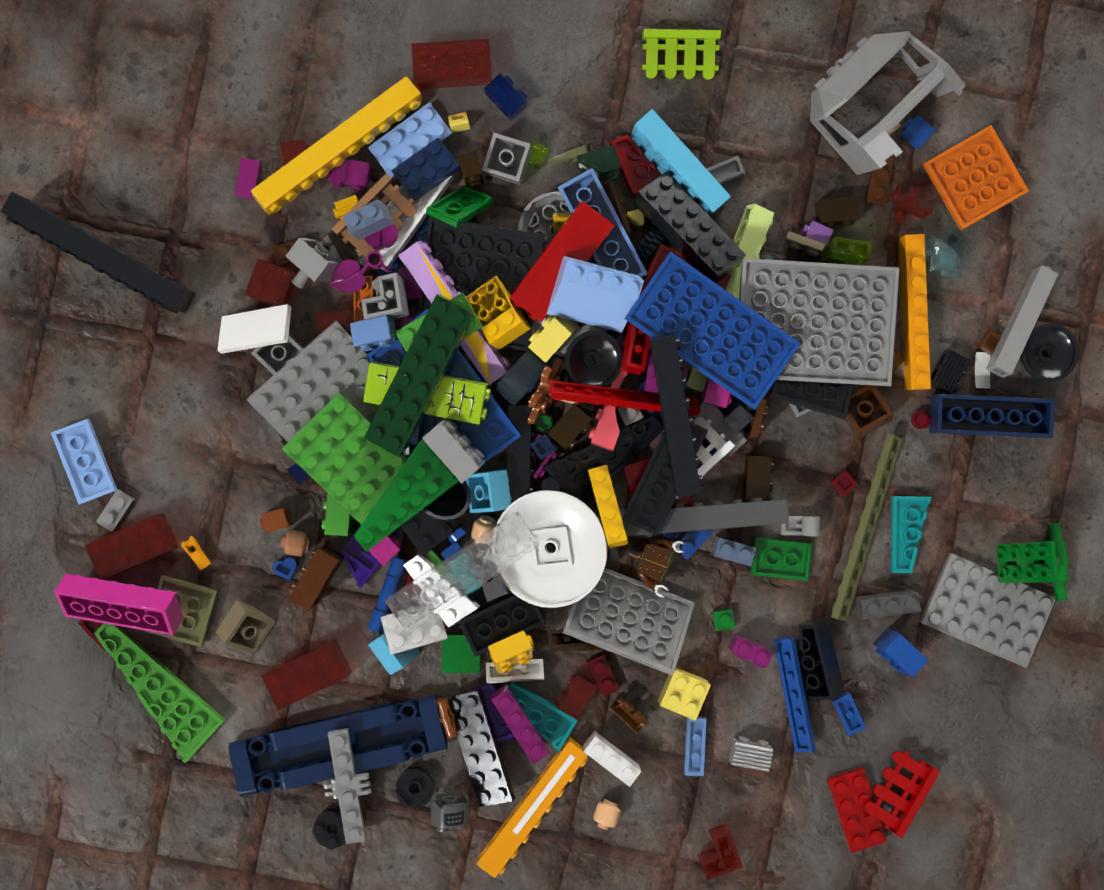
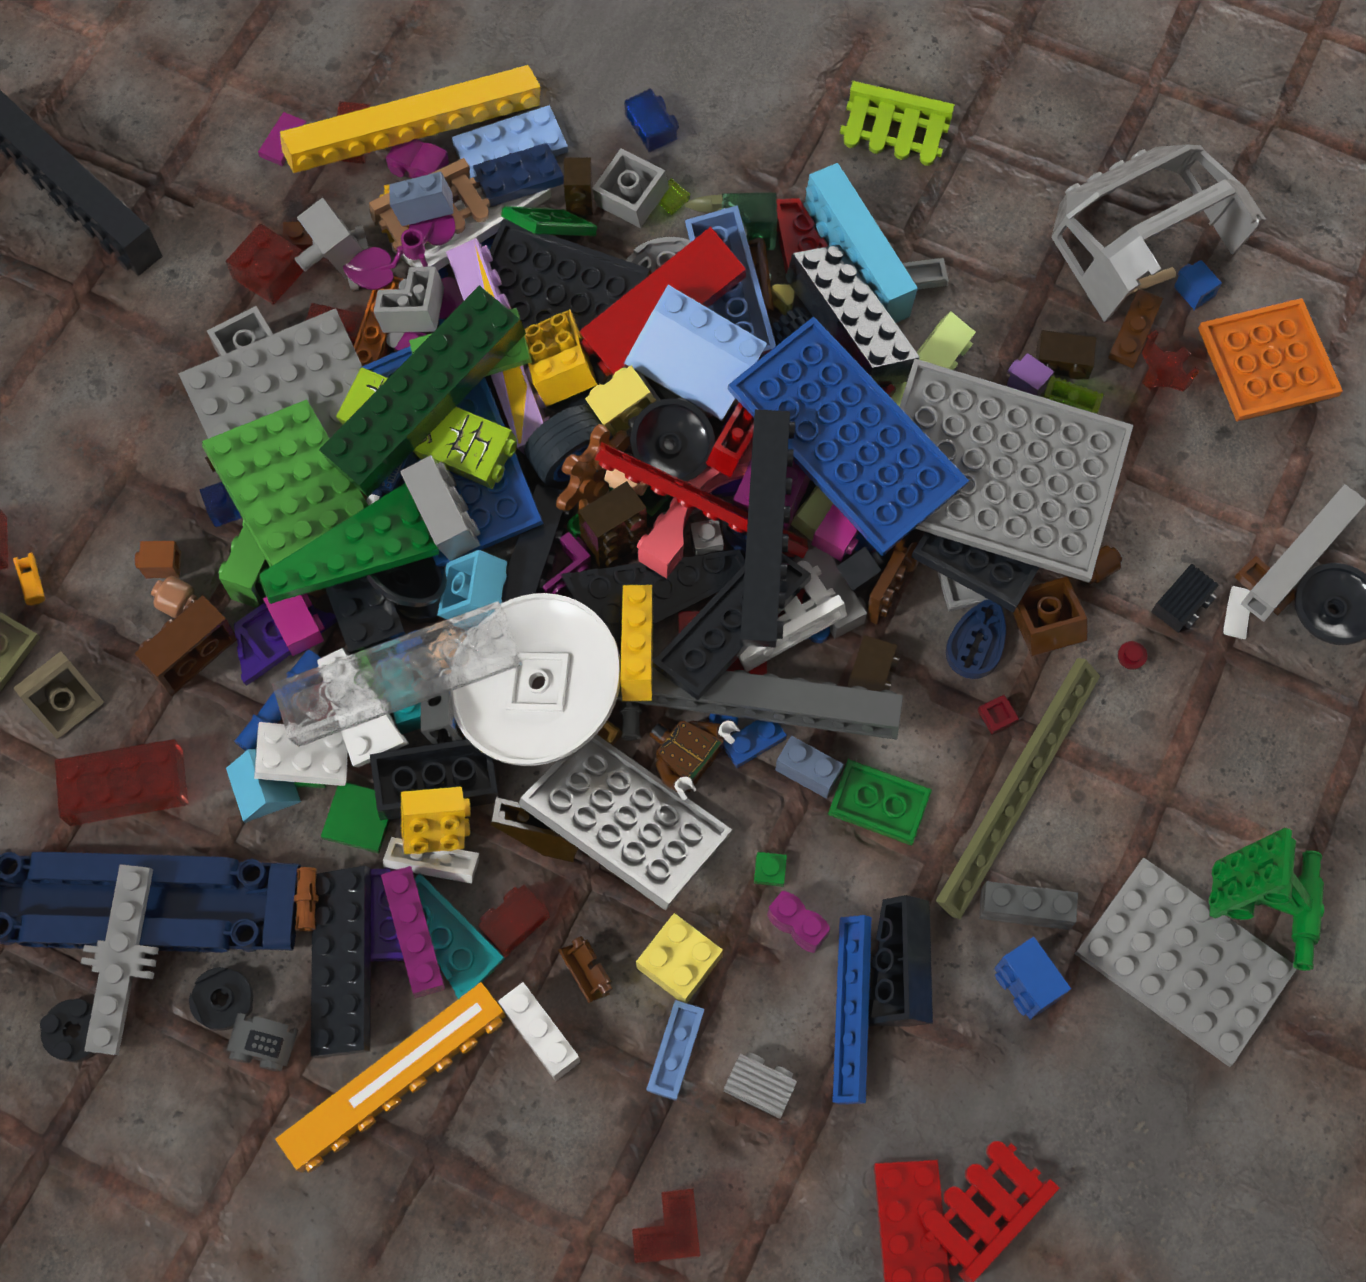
camera: 10 degrees right, 20 degrees down
white tile [217,304,292,354] -> none
blue tile [273,556,299,581] -> none
medium blue brick [350,315,397,351] -> none
clear red brick [411,39,493,90] -> none
light yellow slope [448,112,470,133] -> none
dark blue tile [530,433,557,460] -> none
dark red plate [587,653,620,697] -> none
light nougat head [593,799,621,830] -> none
light grey plate [780,516,820,536] -> none
dark tan plate [786,231,826,257] -> none
blue plate [831,692,866,736] -> none
teal wing [890,496,932,573] -> none
light orange brick [898,234,931,391] -> none
clear light blue brick [925,236,962,278] -> none
dark blue brick [929,394,1055,438] -> none
none -> dark blue piece [945,599,1006,679]

